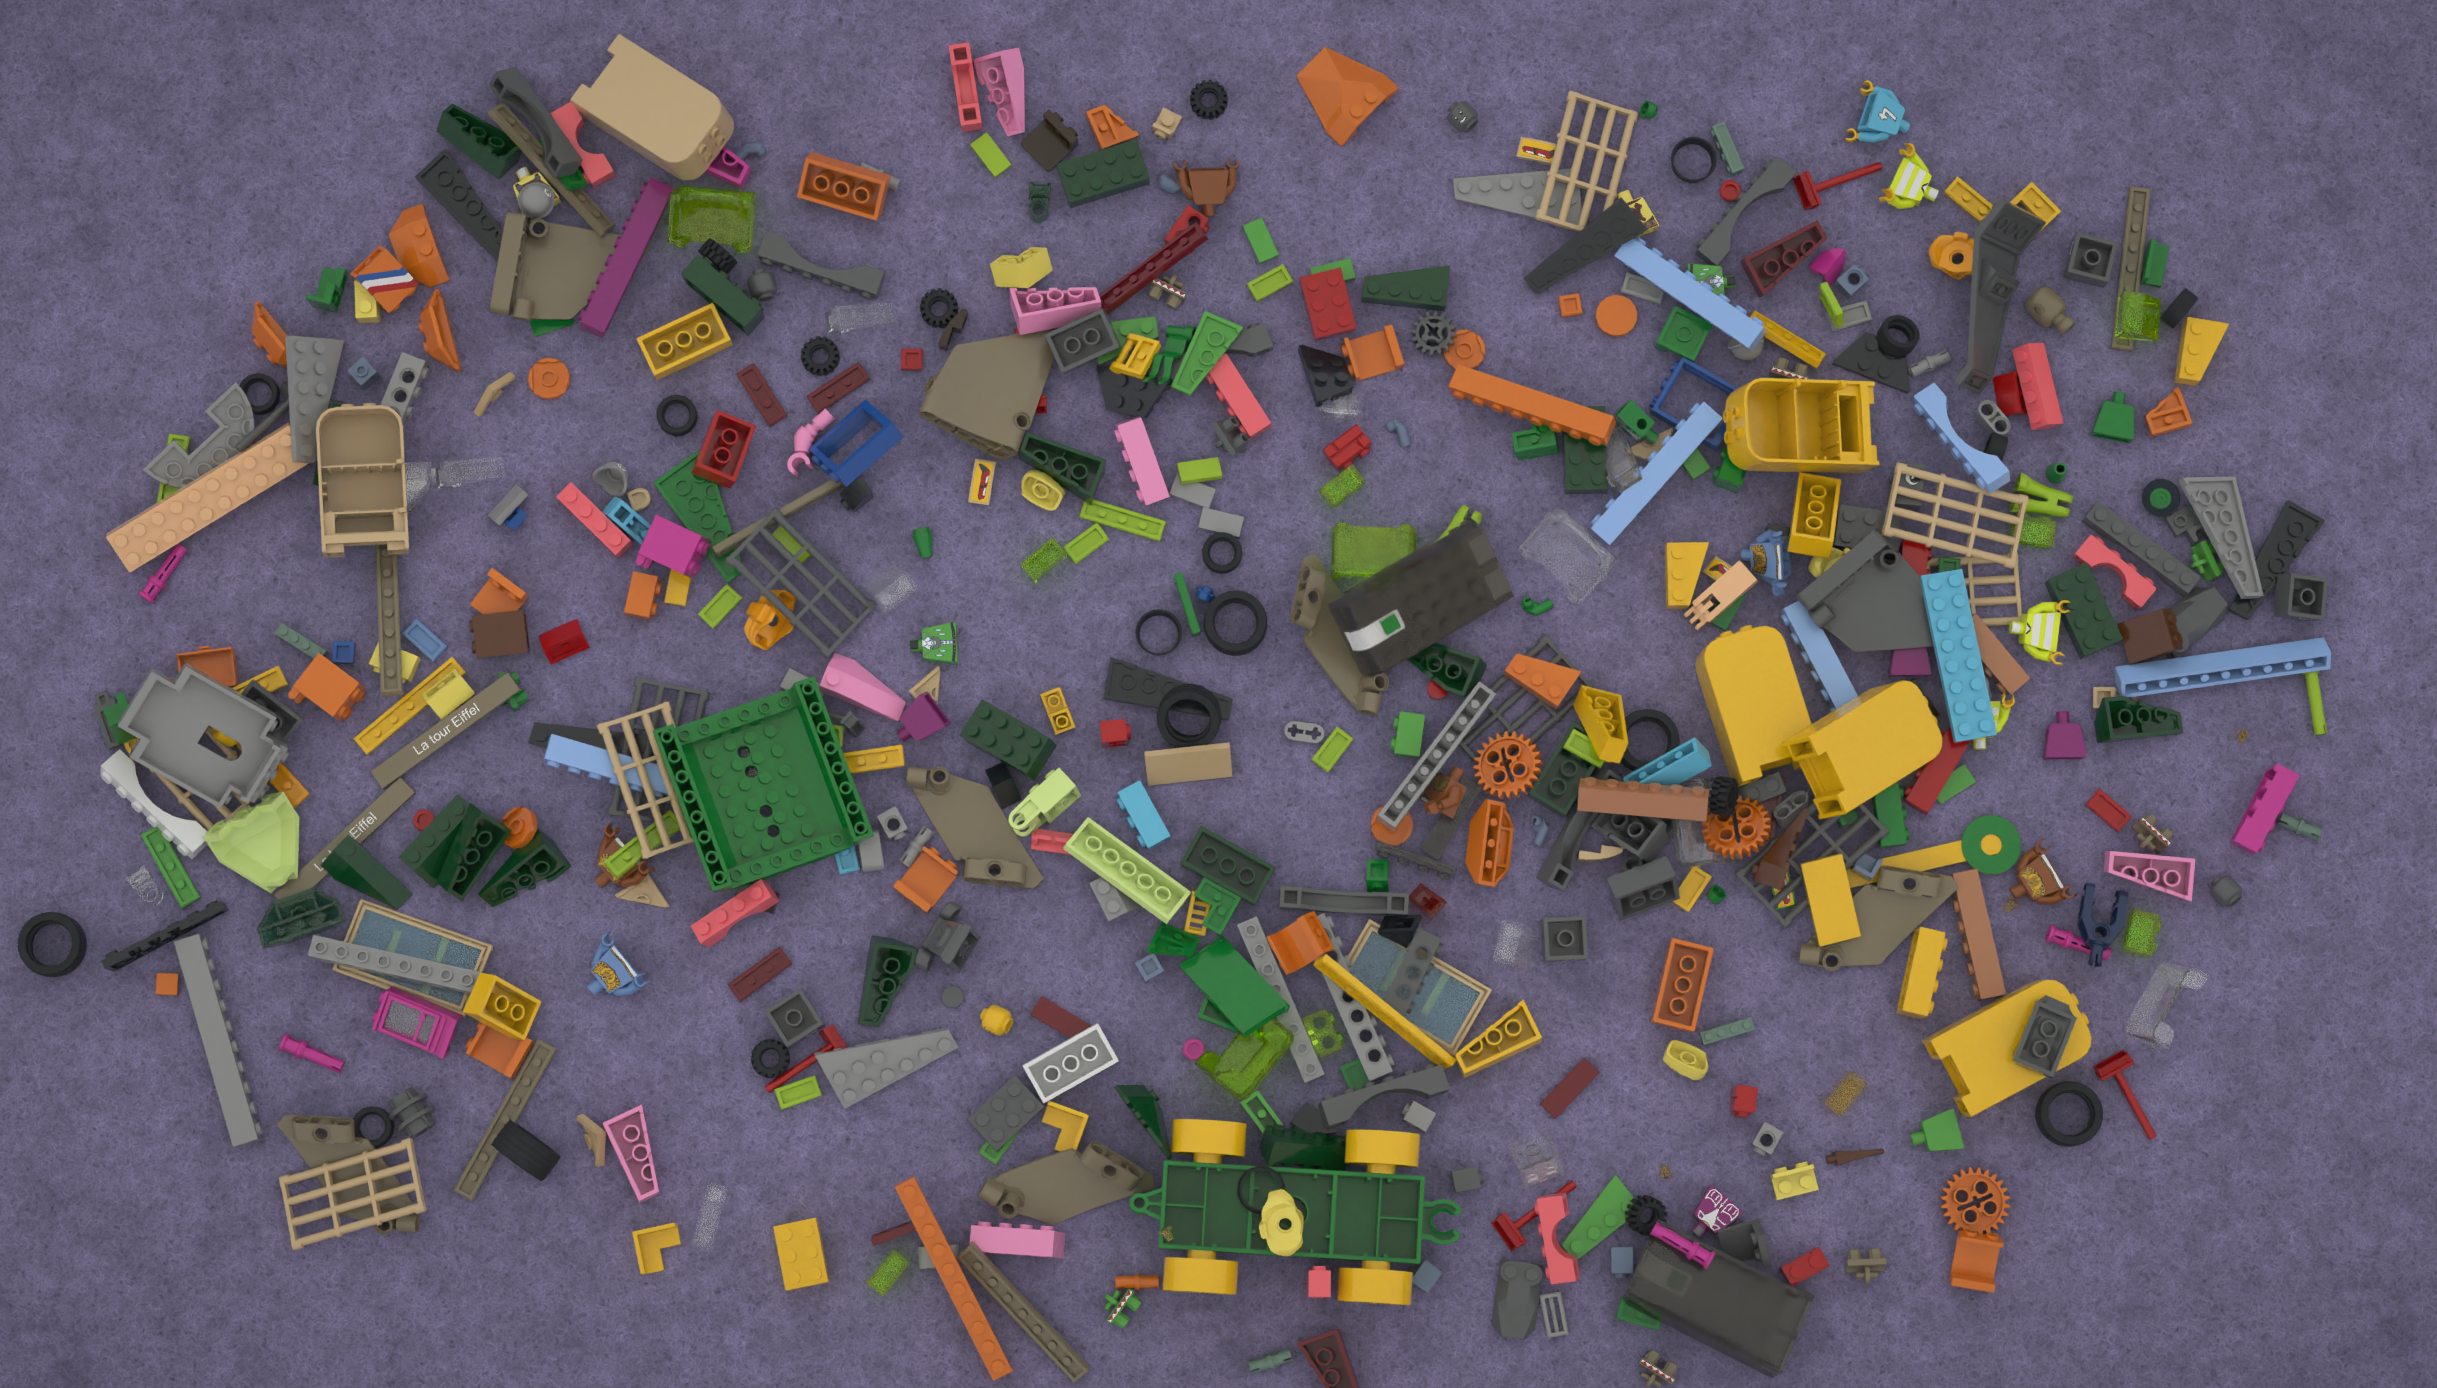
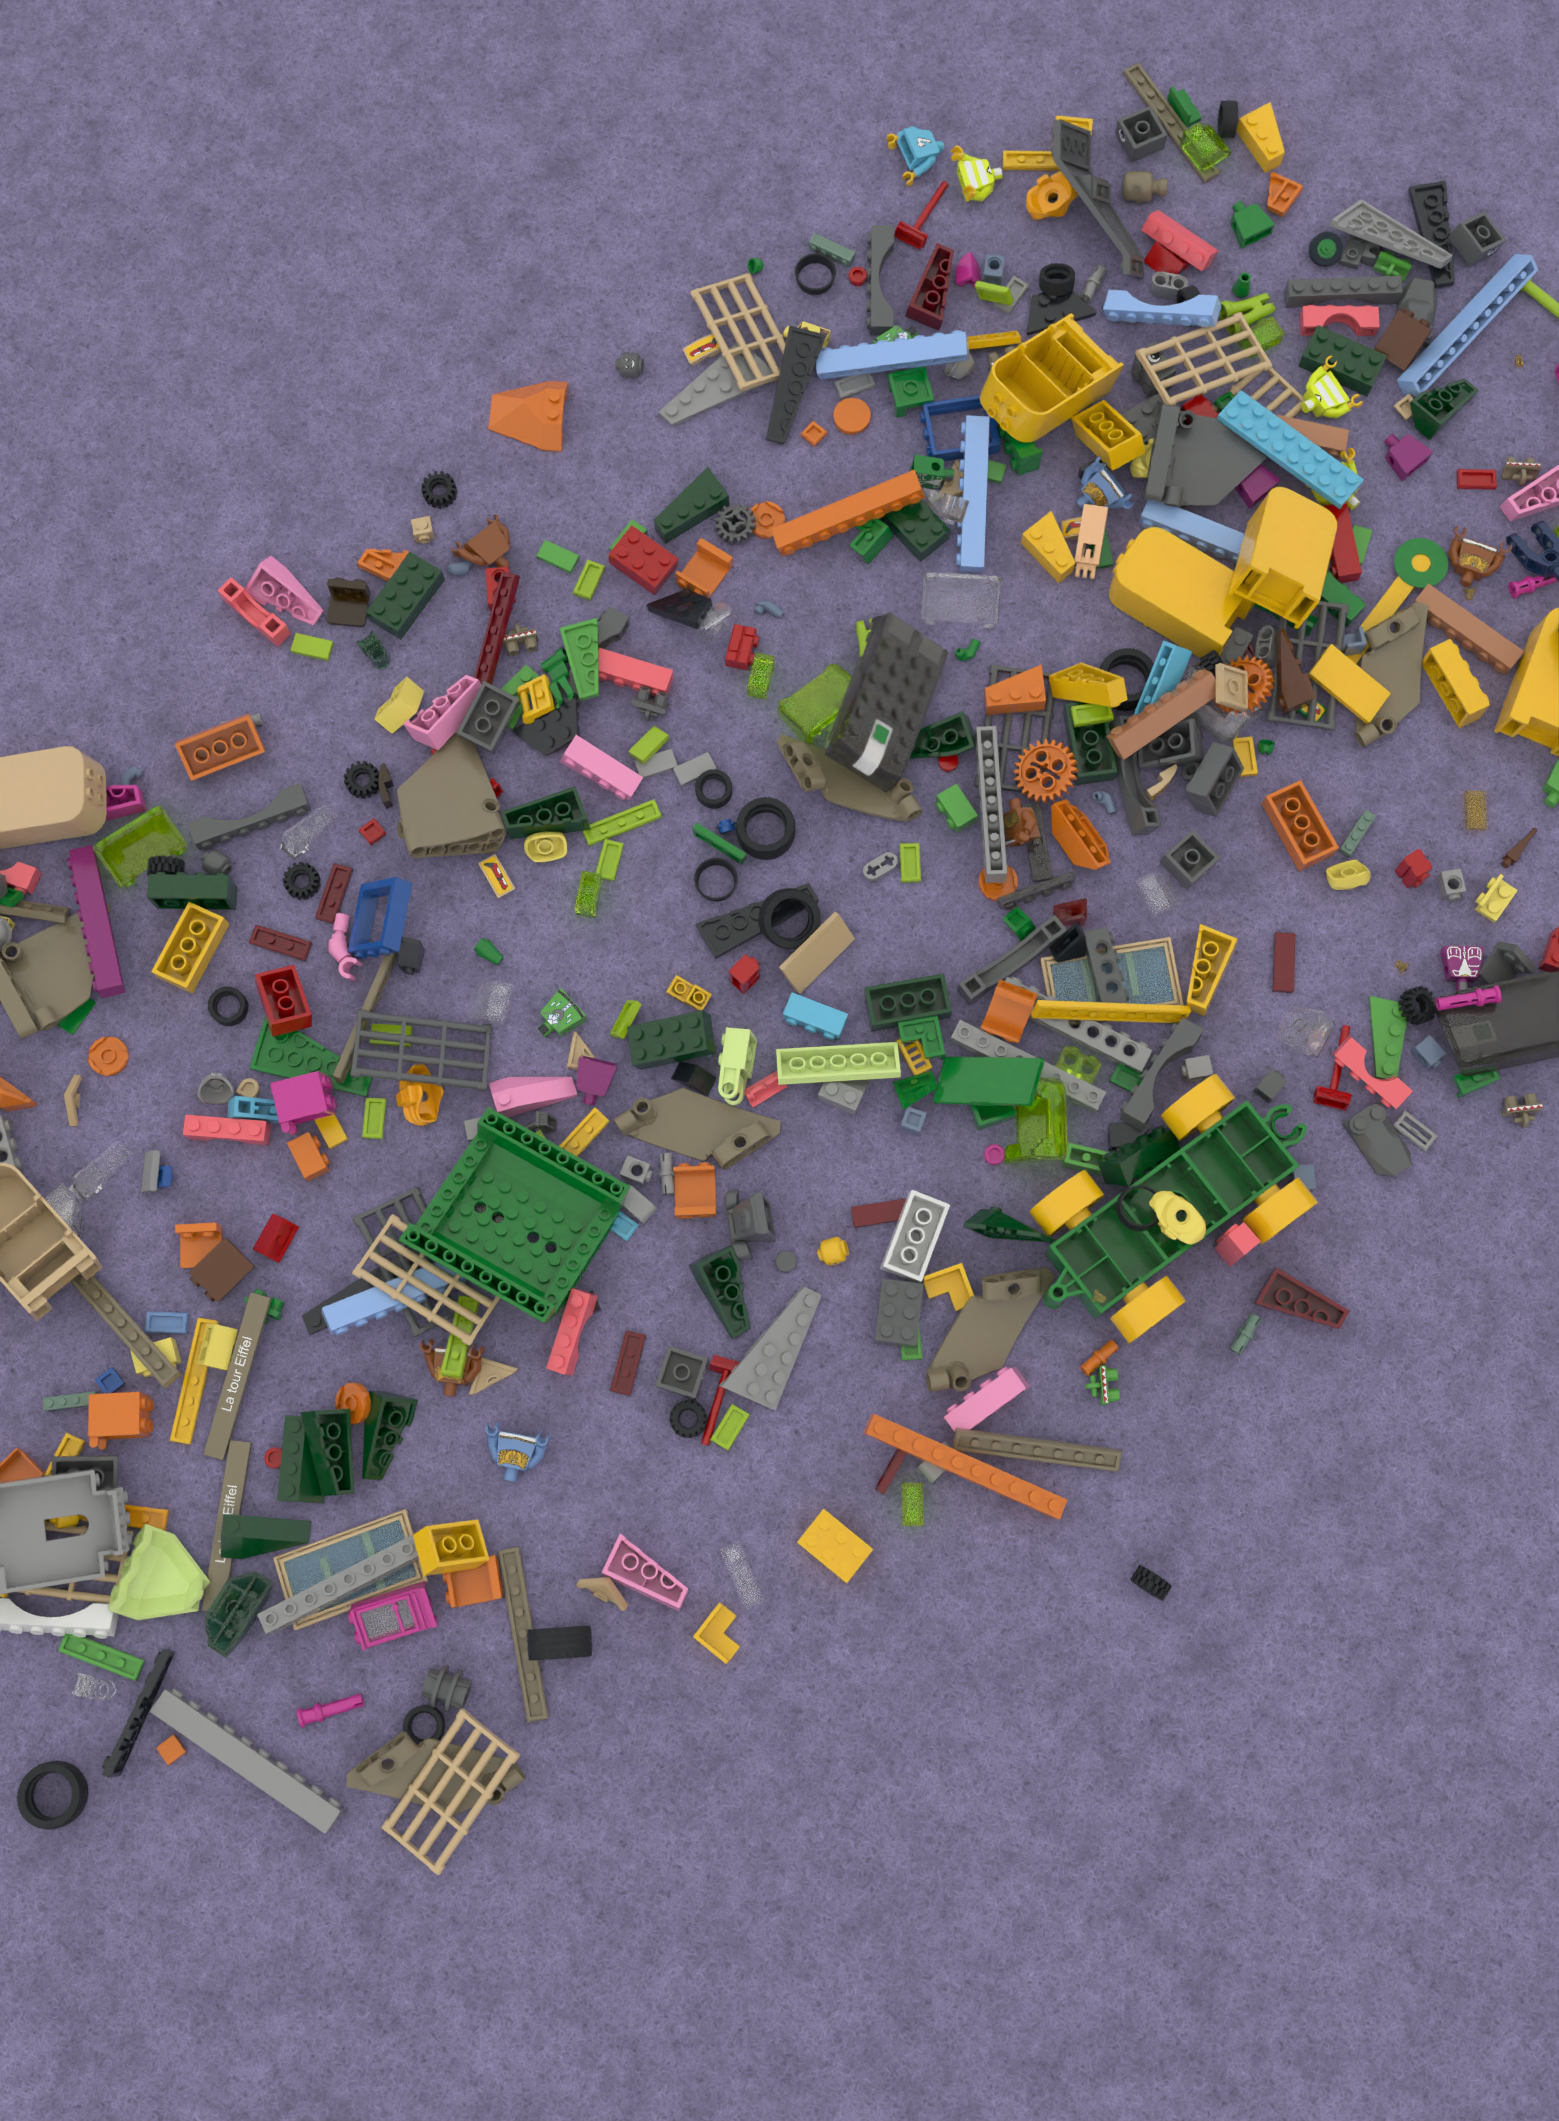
camera: 35 degrees left, 5 degrees down
none -> lime tile [610,1000,642,1039]
none -> tan tile [1215,663,1248,711]

